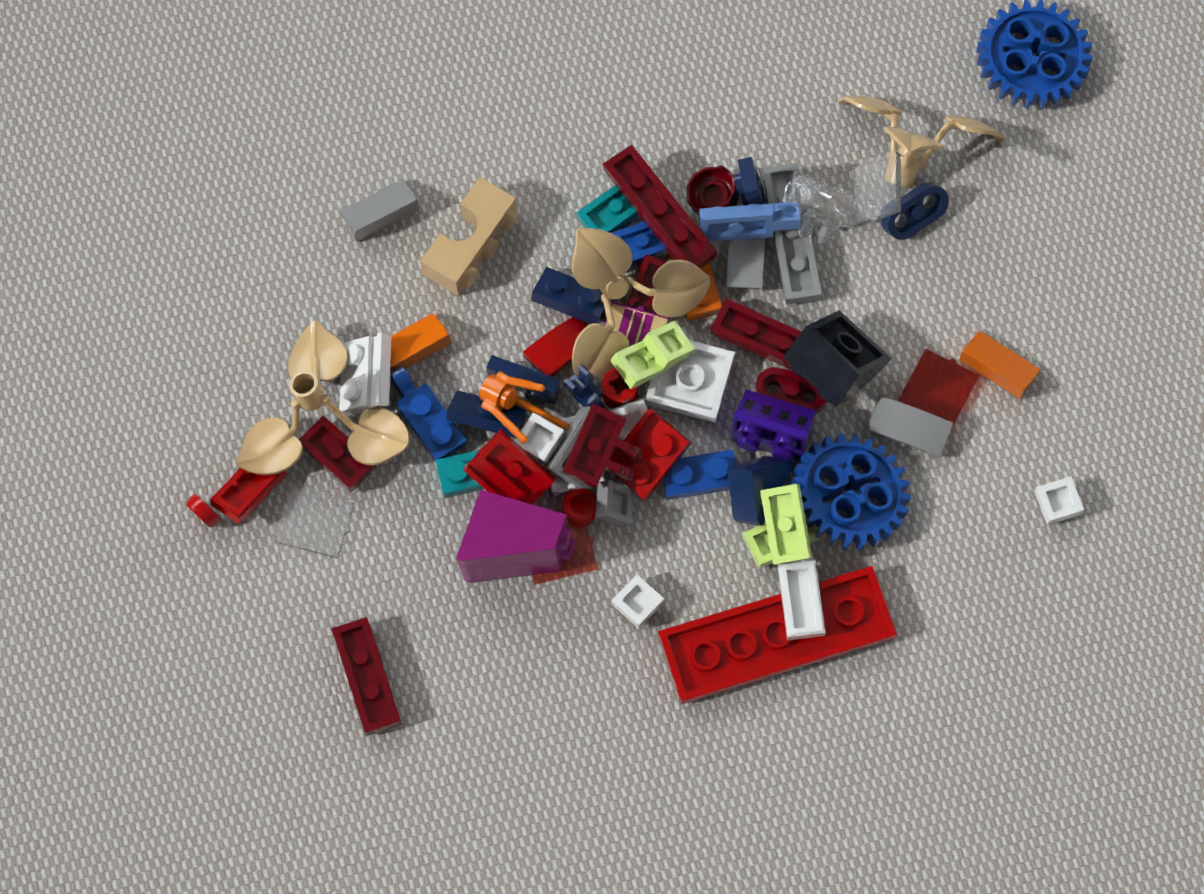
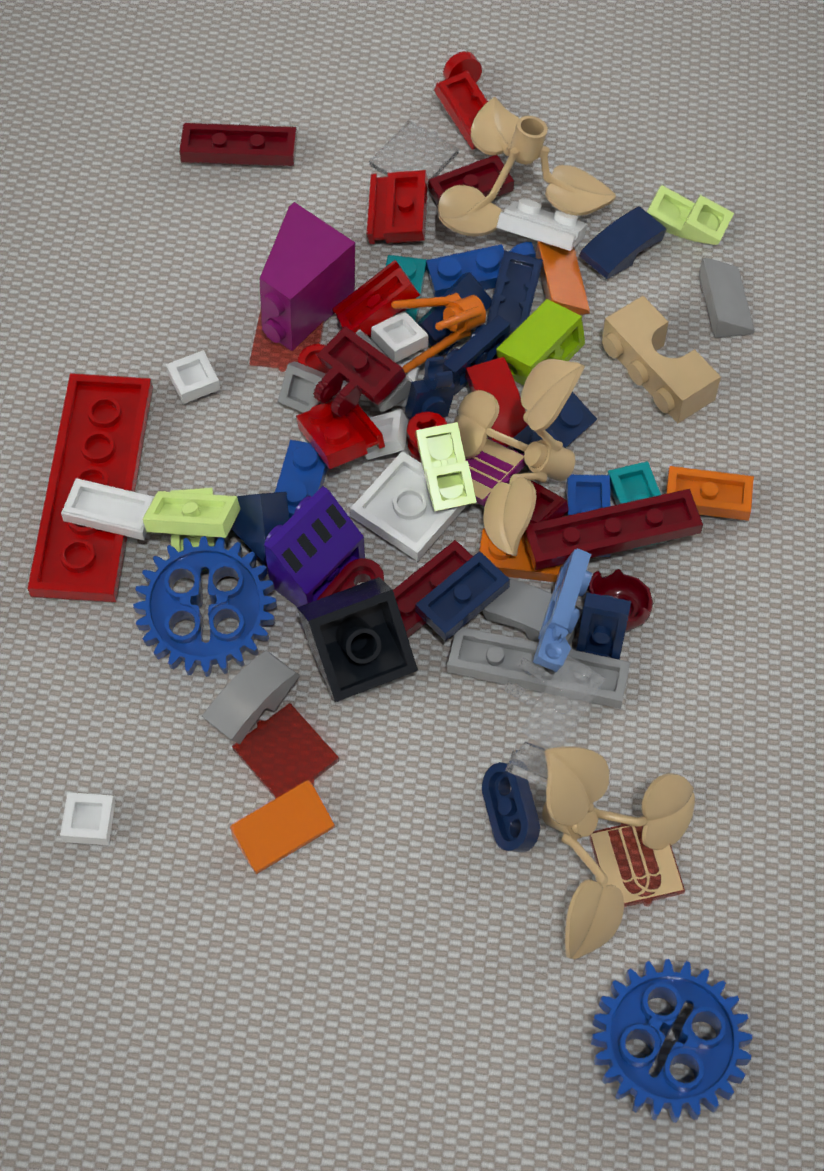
camera: 110 degrees right, 10 degrees down
none -> red plate [367,170,428,244]
none -> dark blue plate [415,551,510,641]
none -> dark blue plate [486,250,543,335]
none -> lime hinge [496,299,585,386]
none -> dark blue slope [579,206,667,279]
none -> piece [589,823,685,907]
none -> yellowish green slope [647,185,734,245]
none -> orange plate [666,466,754,521]

